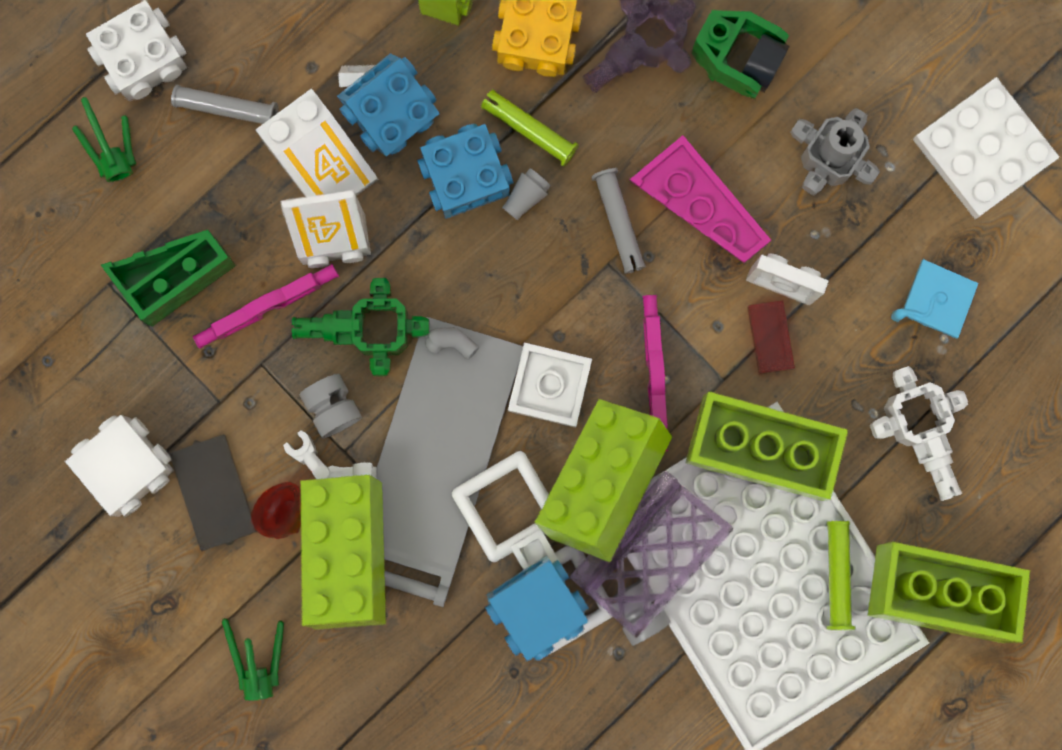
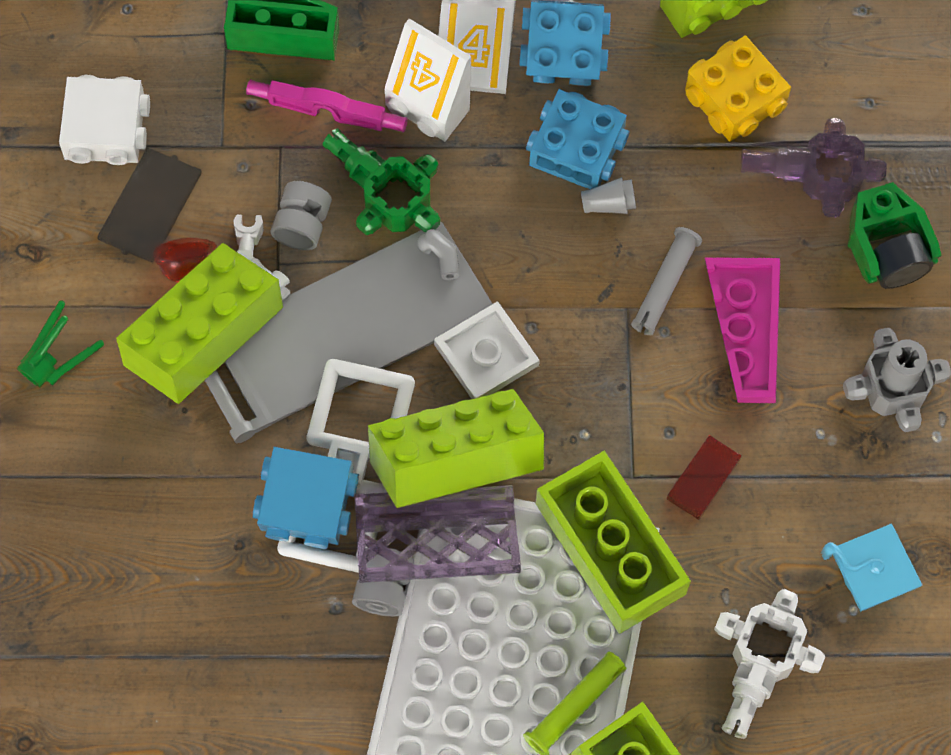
camera: 45 degrees right, 15 degrees down
lime pin [481,89,579,167] -> none
dark pink piece [642,295,668,452] -> none
white plate [746,254,829,306] -> none

